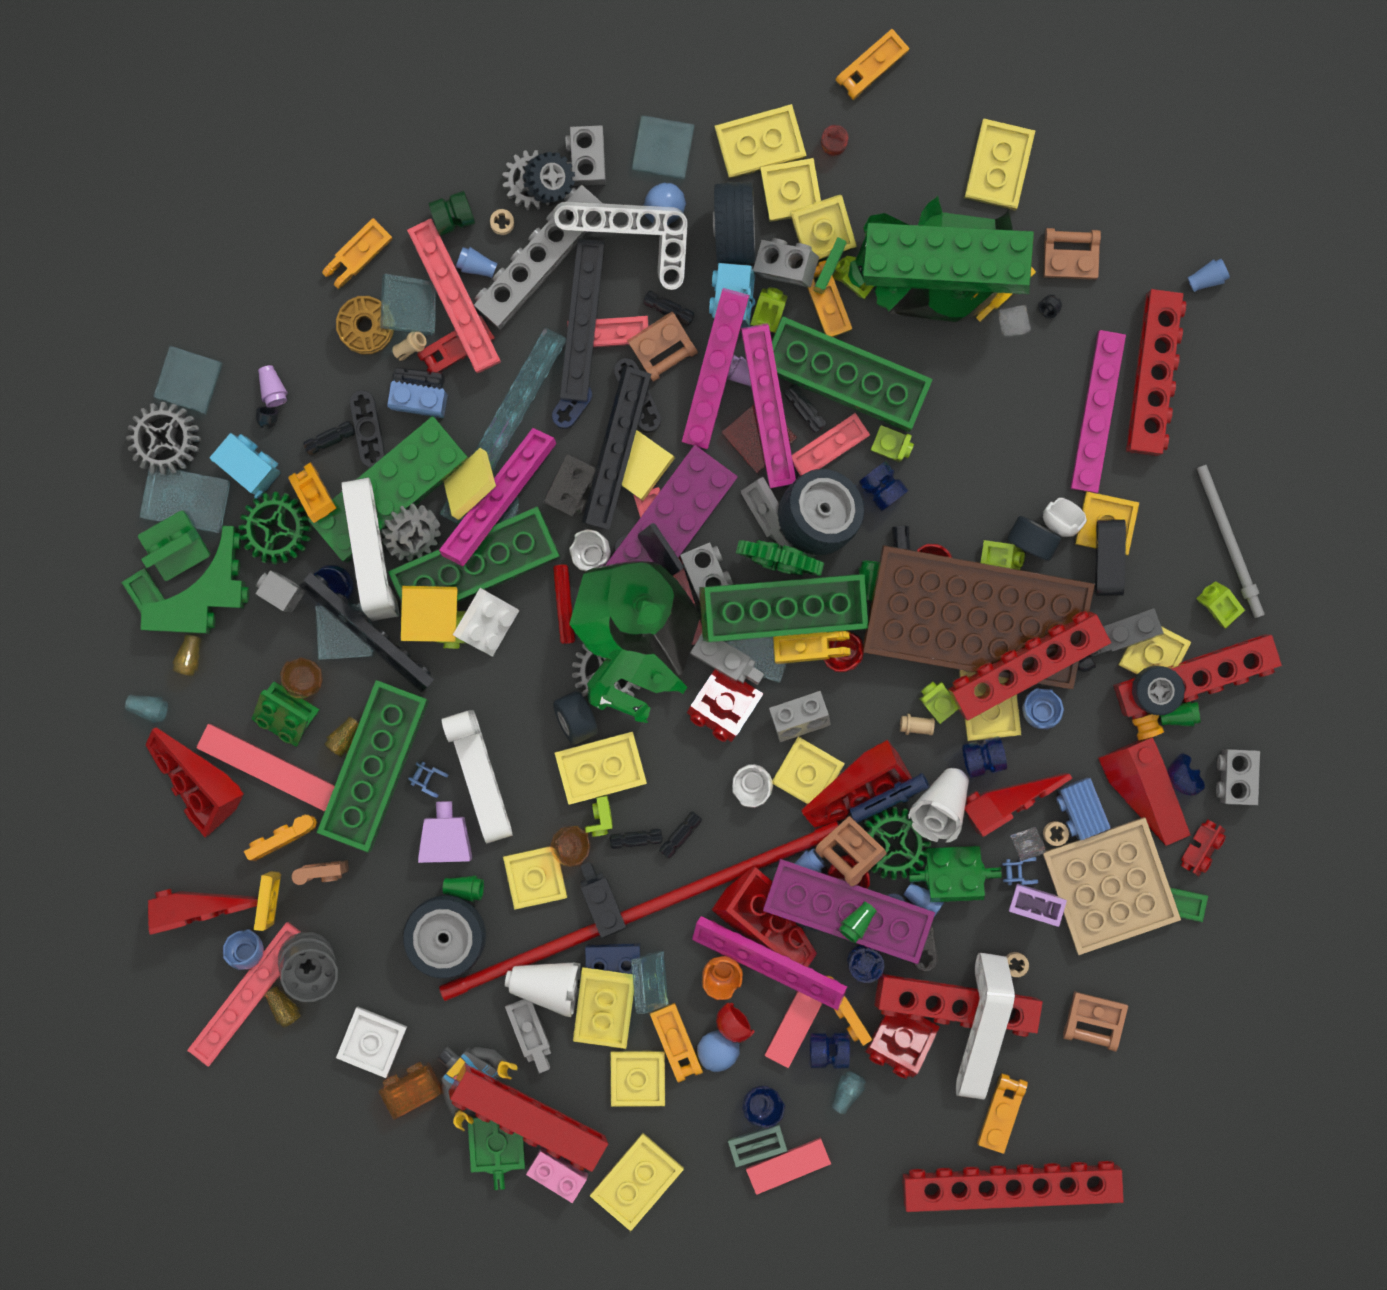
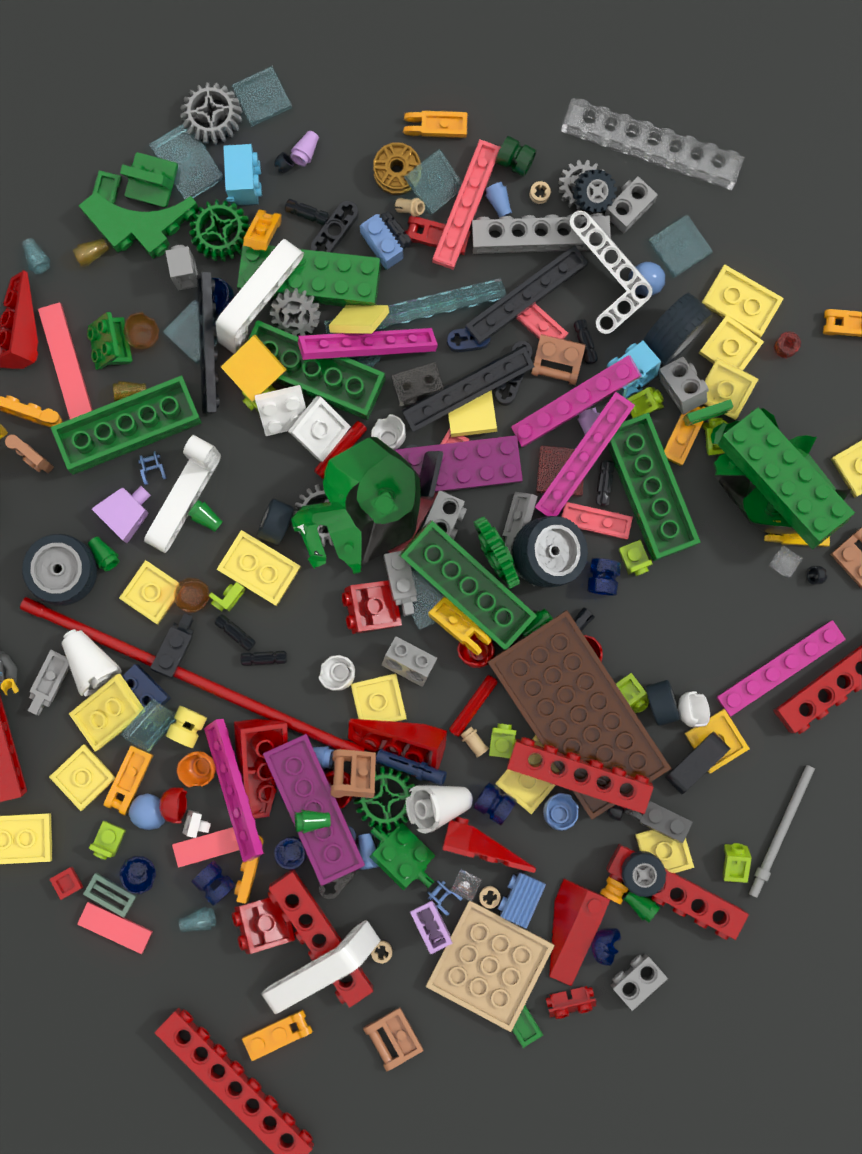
camera: 45 degrees right, 5 degrees down
none -> red plate [50,867,83,900]
none -> lime bracket [89,821,126,860]
none -> light yellow wheel [165,706,207,748]
none -> white tile [182,810,211,838]
none -> green cone [187,500,223,532]
none -> white plate [288,396,351,462]
none -> red axle [449,675,498,737]
none -> clear brick [561,98,744,190]

